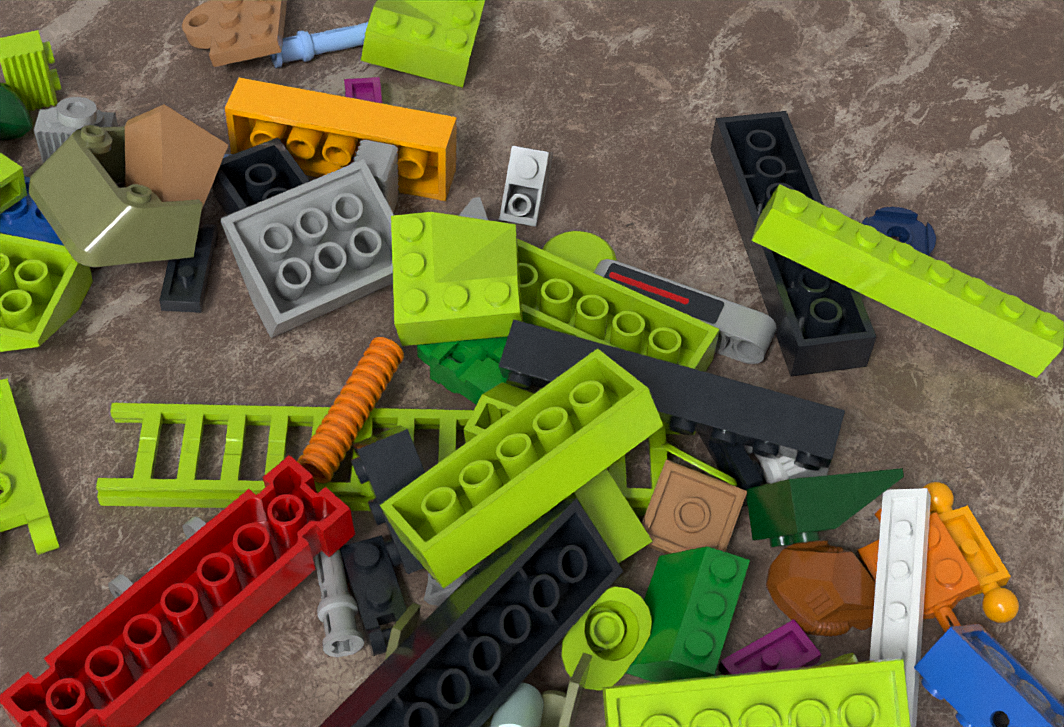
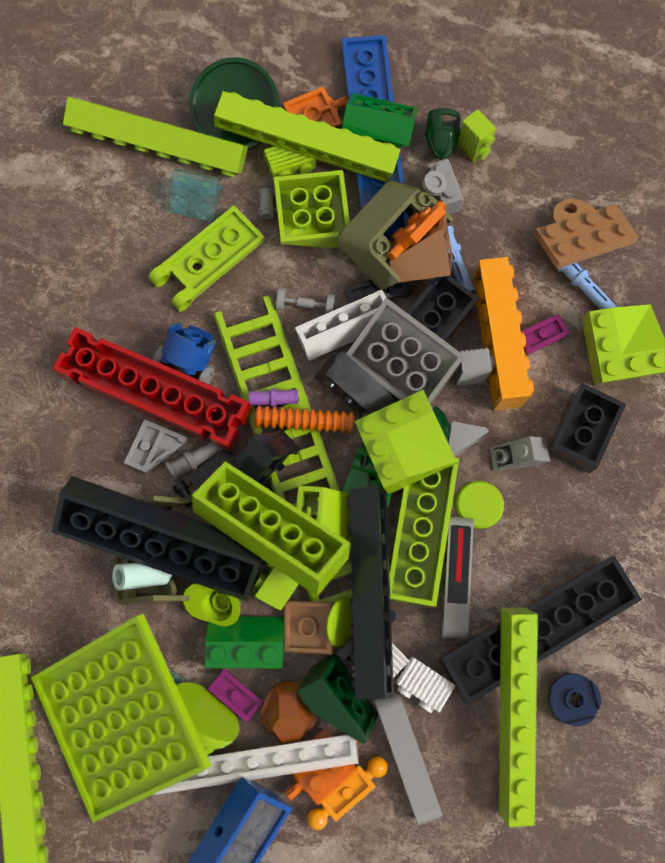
camera: 70 degrees right, 25 degrees up
none -> light grey wing [124,419,188,474]
none -> blue brick [161,323,216,375]
none -> medium lavender pin [249,388,298,407]
none -> light grey wheel [276,287,335,314]
none -> white brick [295,290,387,361]
none -> black wedge [314,352,397,418]
none -> light grey beam [374,692,443,826]
none -> orange plate [387,200,446,261]
none -> white brick [394,657,456,713]
none -> black brick [548,383,626,474]

